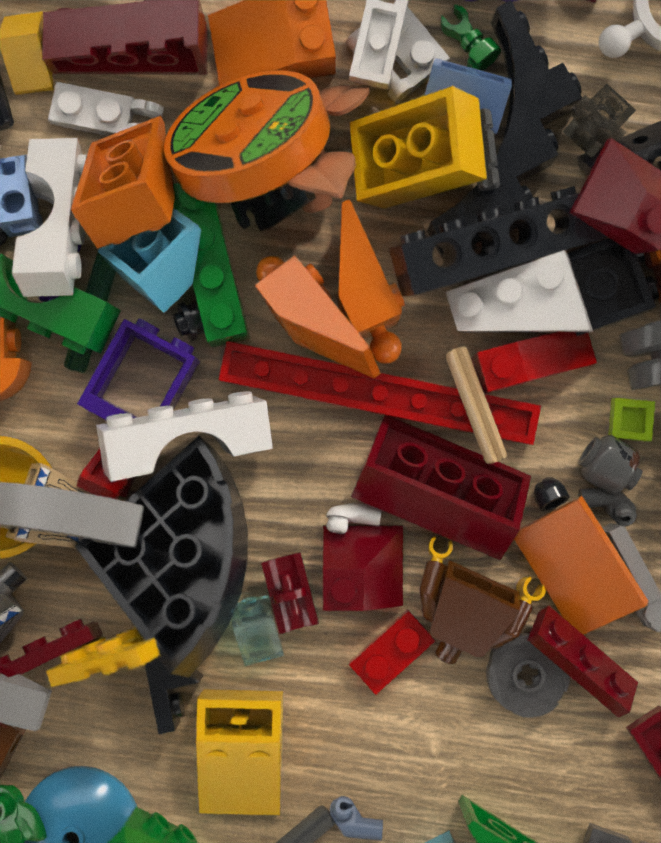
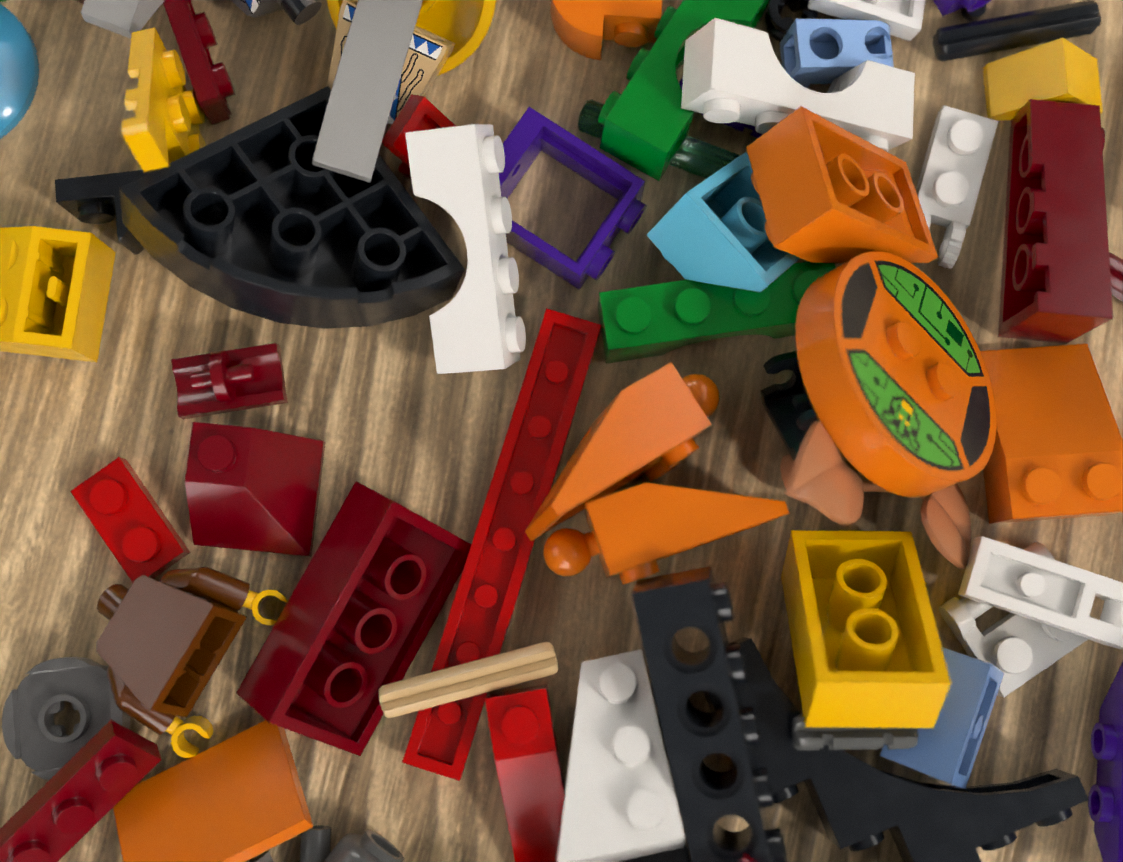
camera: 95 degrees right, 5 degrees down
black plate [173,302,205,342] -> none
clear light blue bracket [232,595,284,666] -> none
white arm [326,502,381,534] -> none
green piece [441,4,502,71] -> none
black hinge [534,477,570,511] -> none

